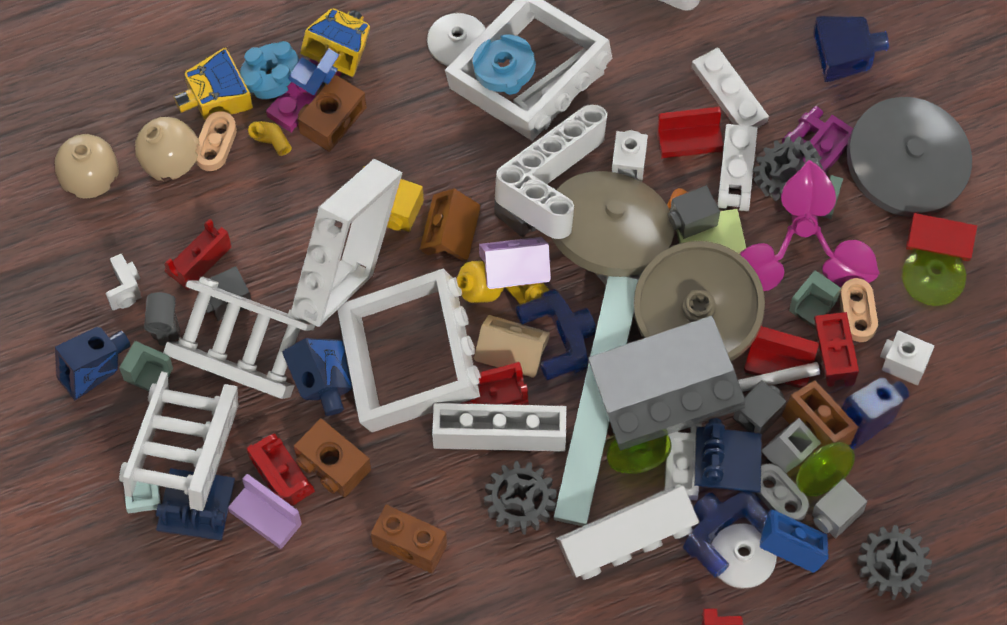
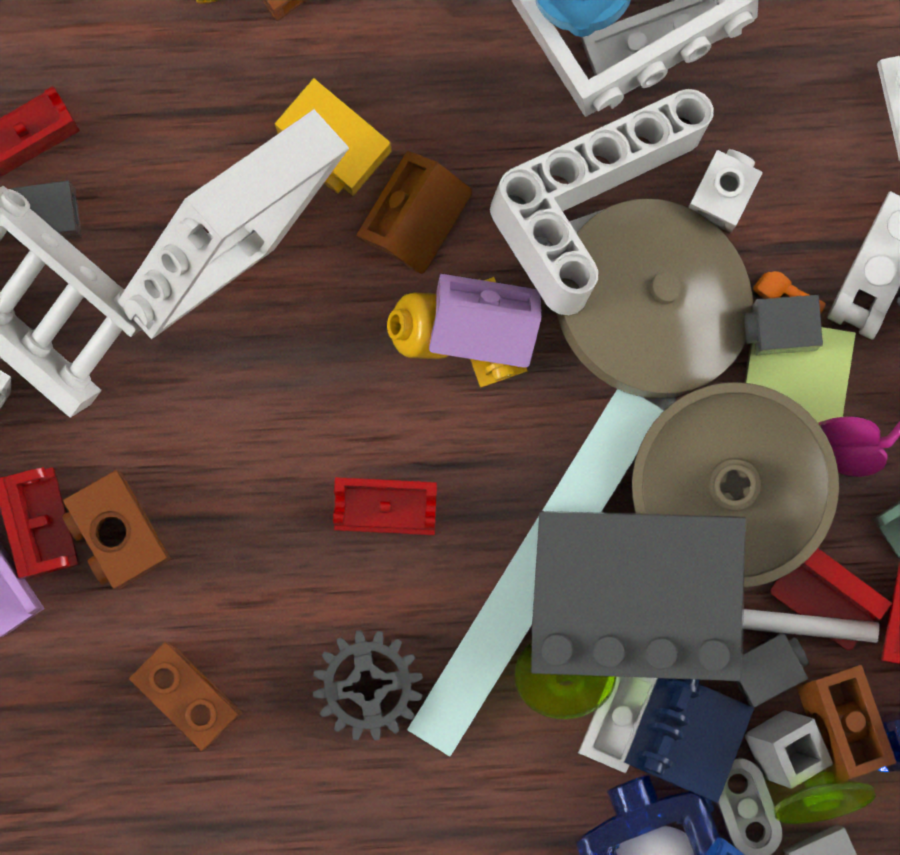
camera: 15 degrees right, 20 degrees up
dark blue torso [282,338,353,416] -> none
white window [337,269,481,432] -> none
white brick [432,403,566,452] -> none
tan panel [474,315,550,378] -> none
clear blue connector [515,289,596,381] -> none
white brick [556,484,699,580] -> none
red panel [657,107,724,159] -> none

